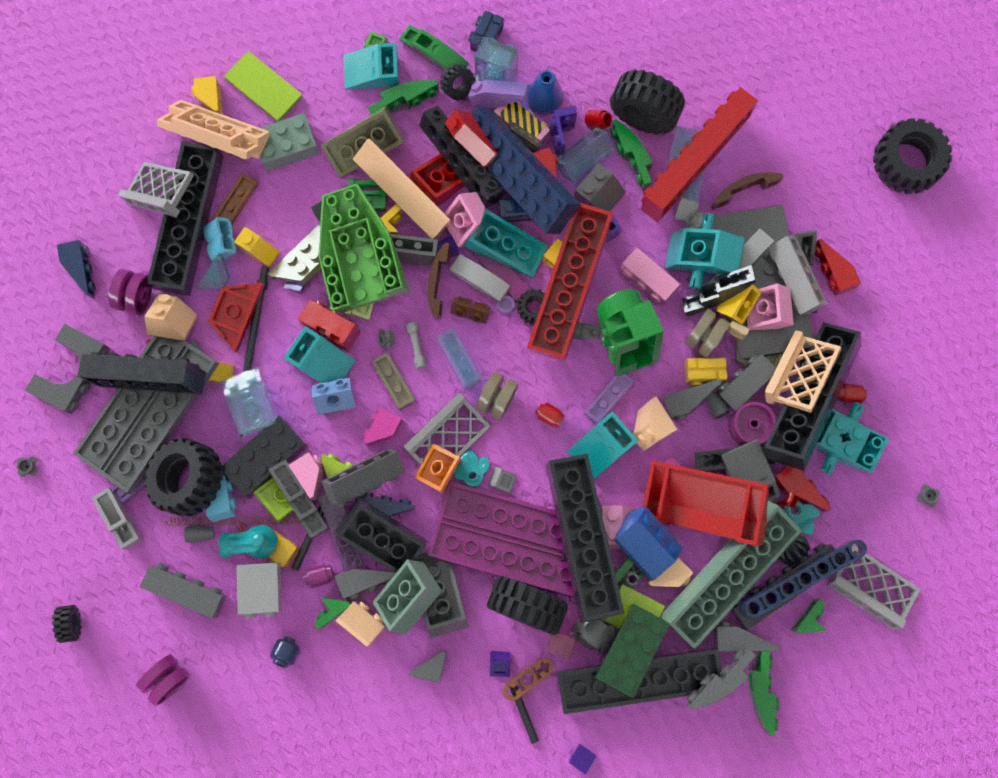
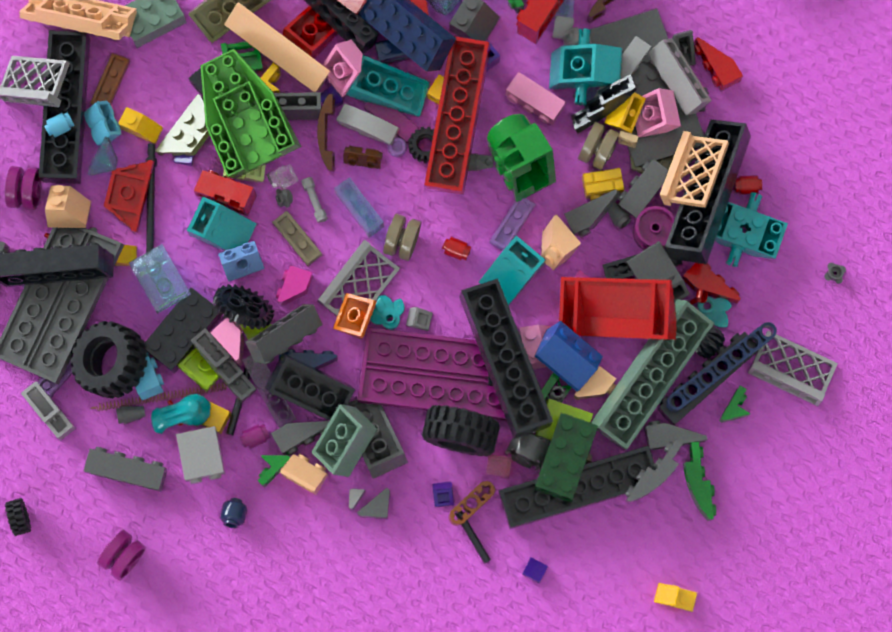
camera: 10 degrees left, 0 degrees up
none -> medium azure brick [44,112,75,138]
none -> black gear [212,284,274,330]
none -> clear brick [266,164,299,190]
none -> light grey slope [349,489,365,510]

